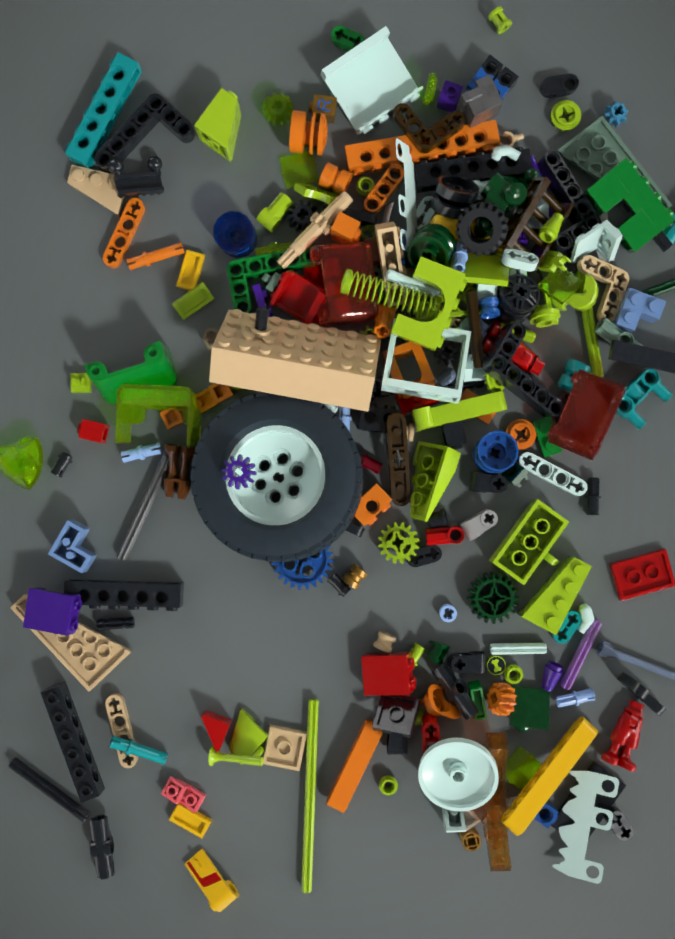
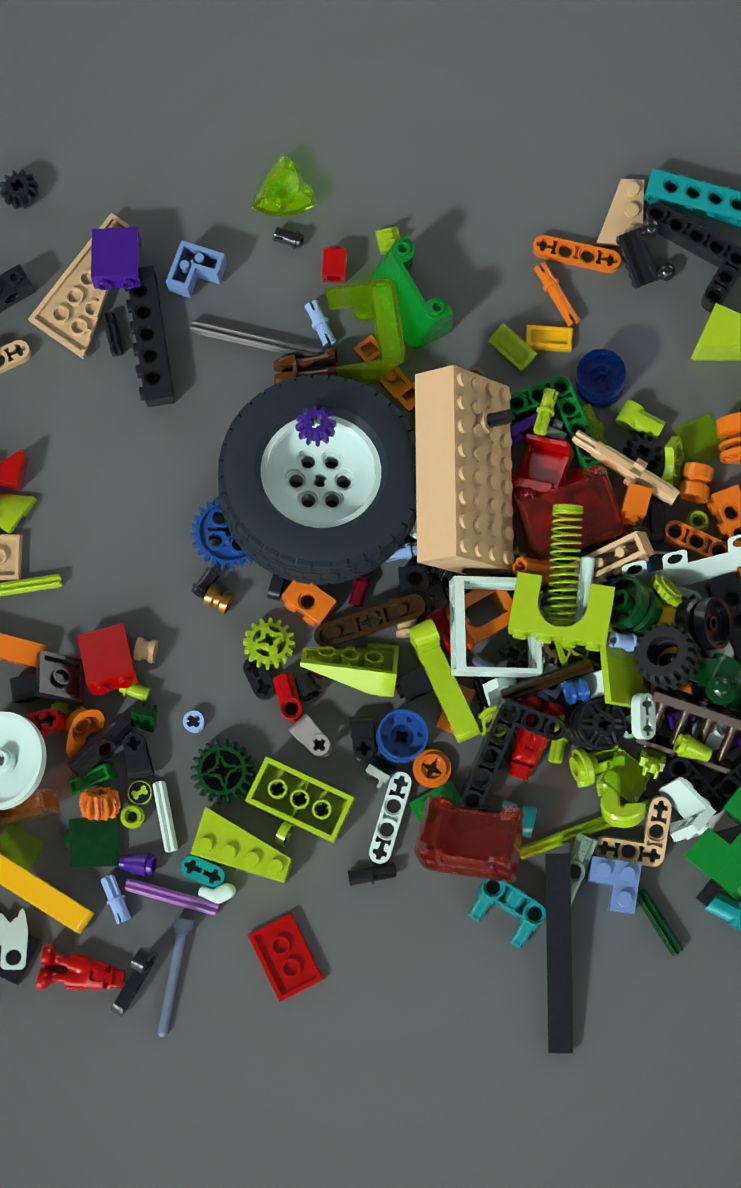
camera: 90 degrees right, 10 degrees down
none -> lime axle [533,388,559,436]
none -> lime gear [651,574,682,607]

